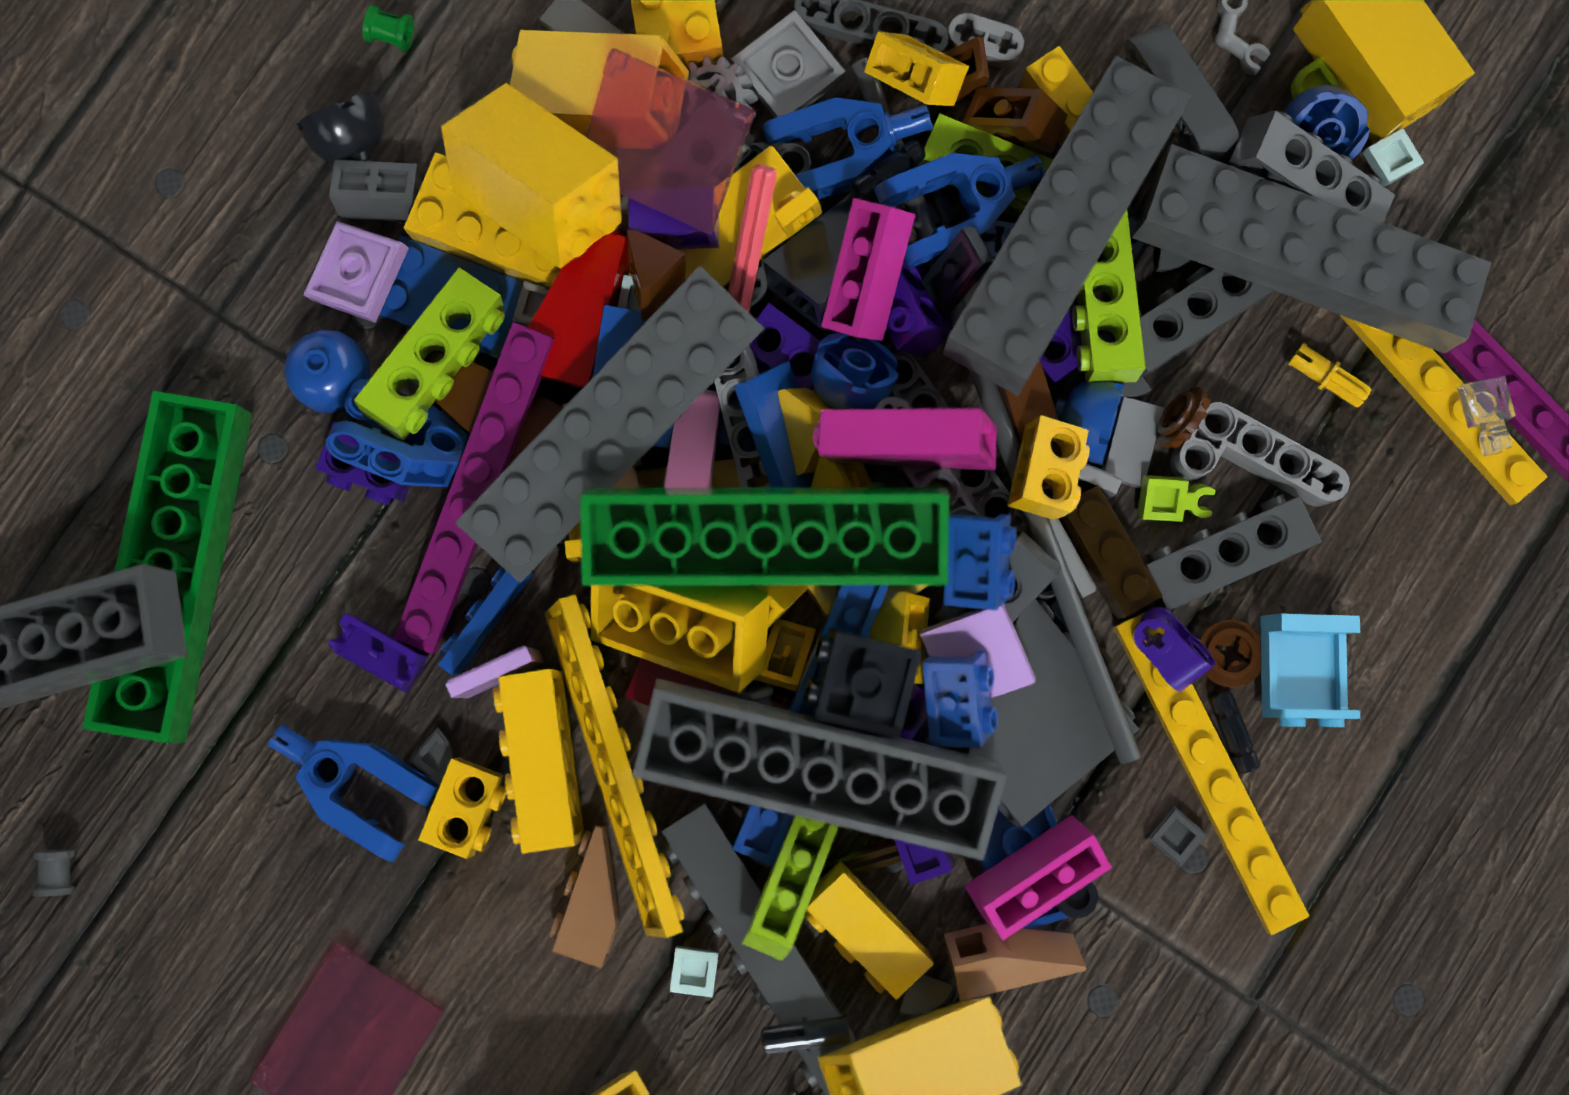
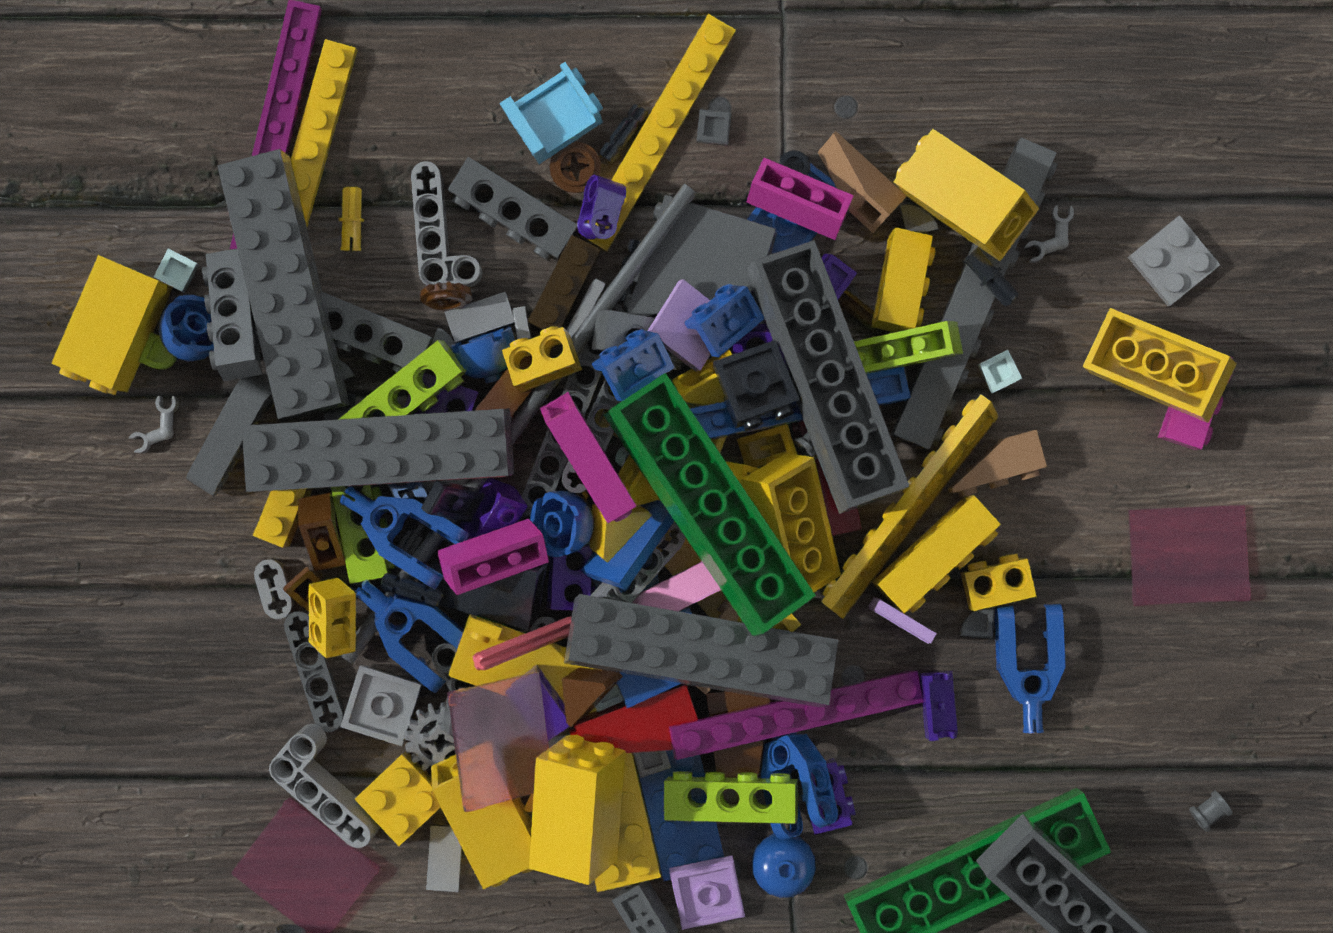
camera: 125 degrees left, 5 degrees up
blue plate [438,567,533,676] -> none
lime plate [1137,475,1216,522] -> none
clear plate [1457,376,1516,456] -> none

